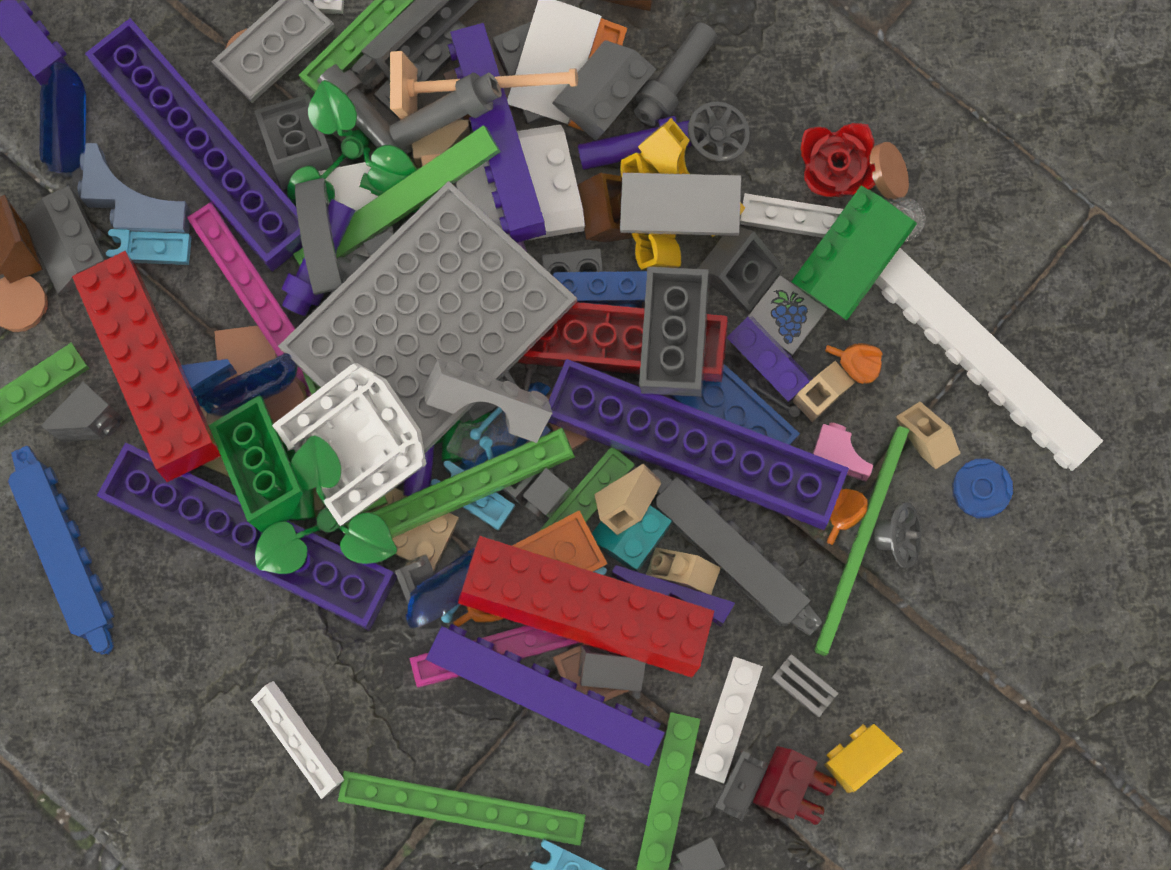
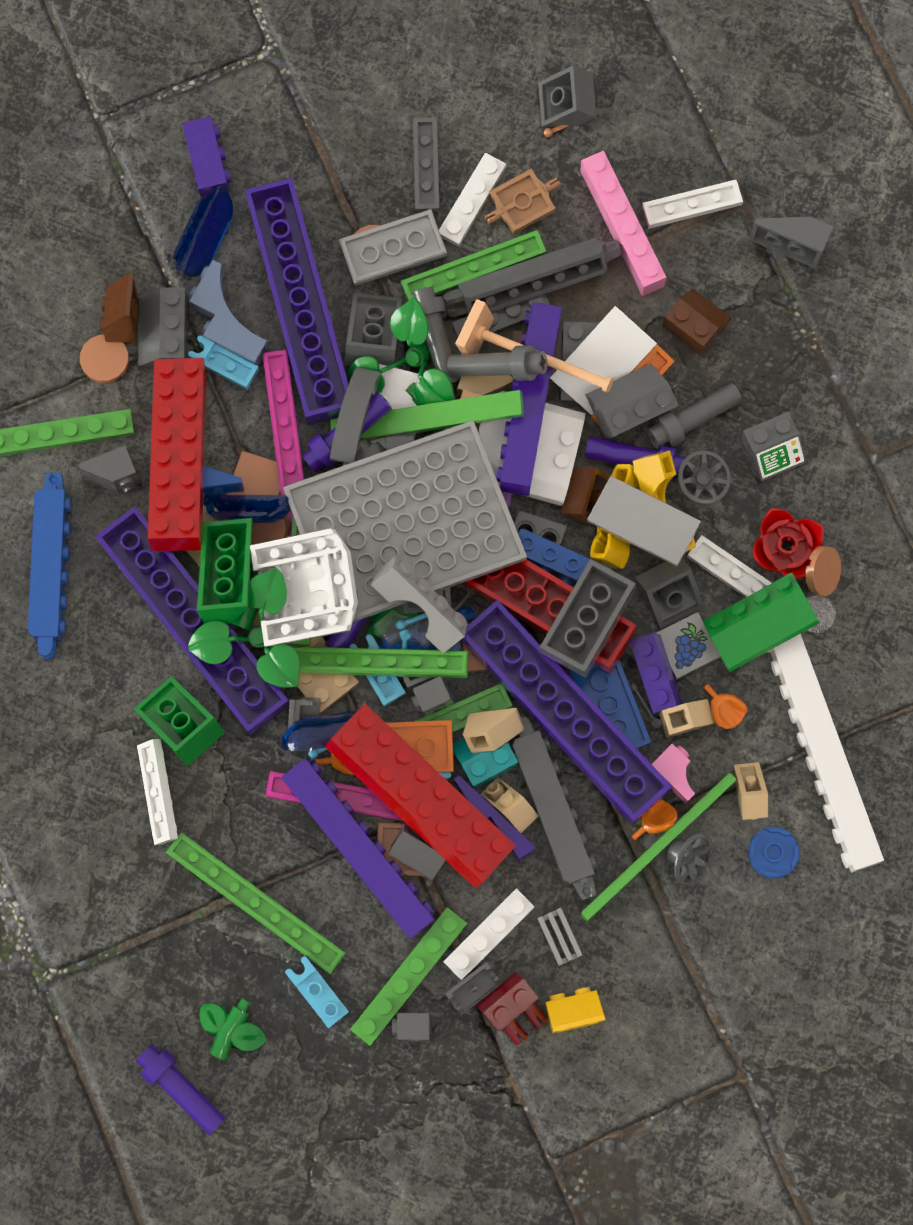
camera: 25 degrees right, 0 degrees up
none -> green slope [134,676,225,766]
none -> dark grey slope [740,411,806,482]

